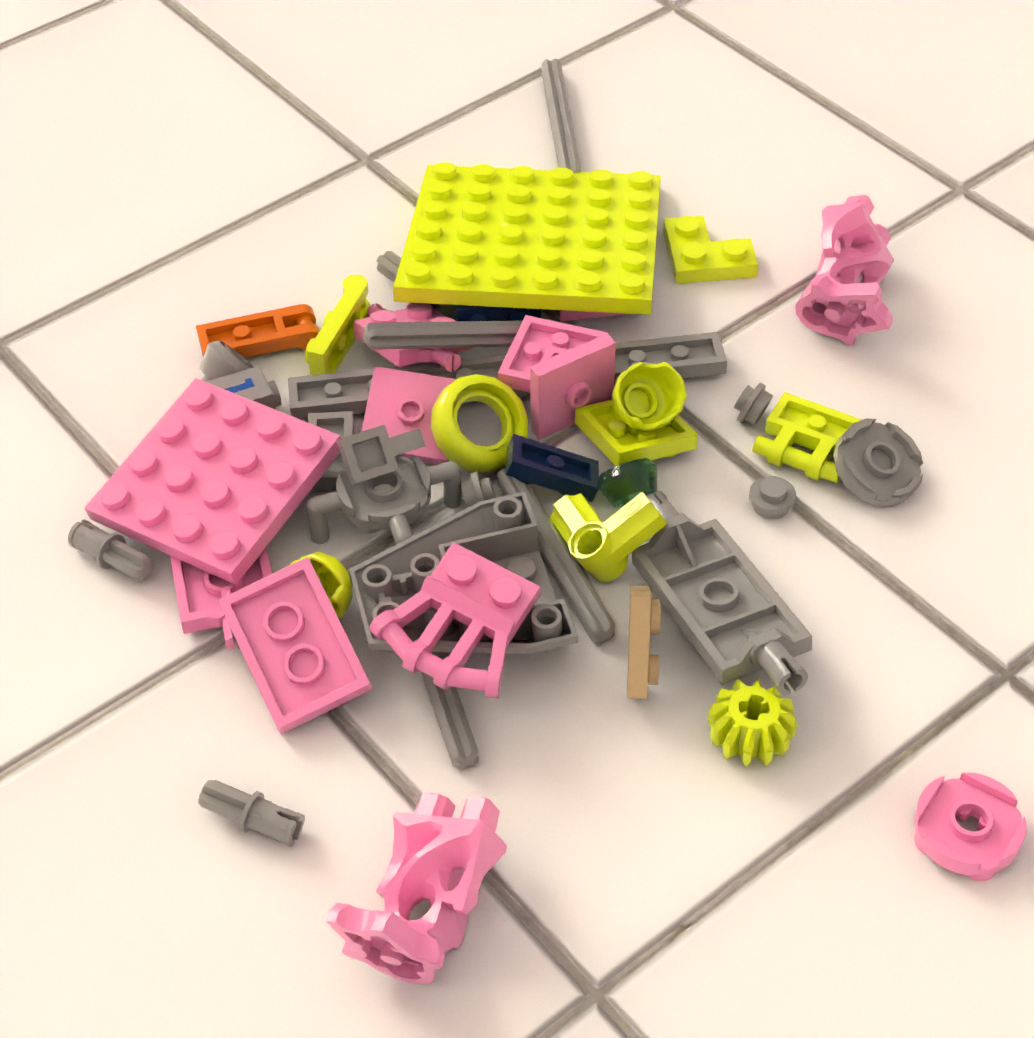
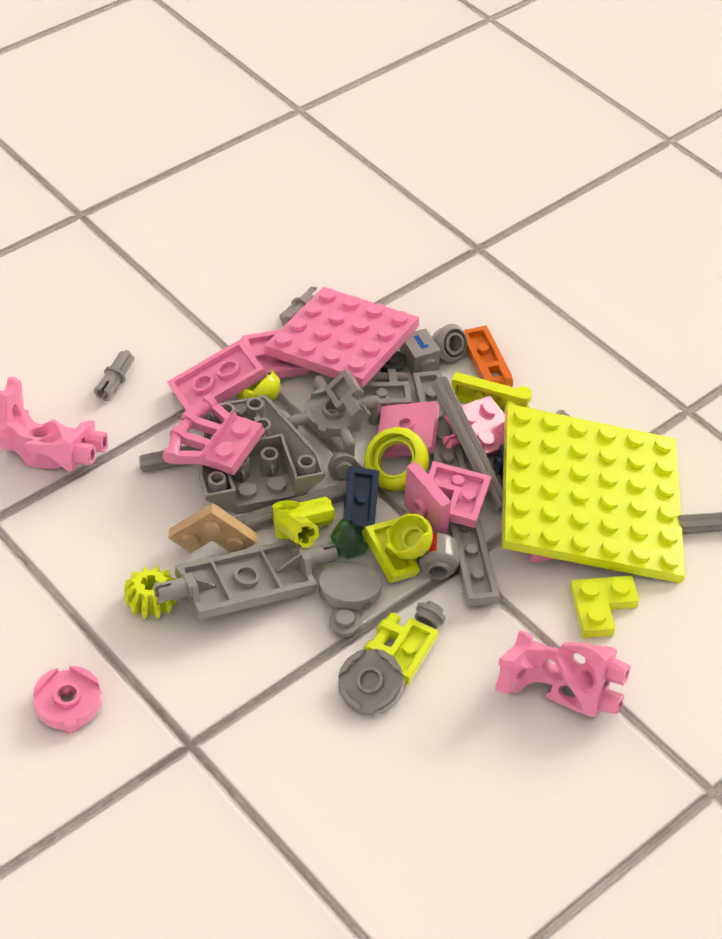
camera: 85 degrees right, 0 degrees up
none -> light grey tile [319,562,382,610]

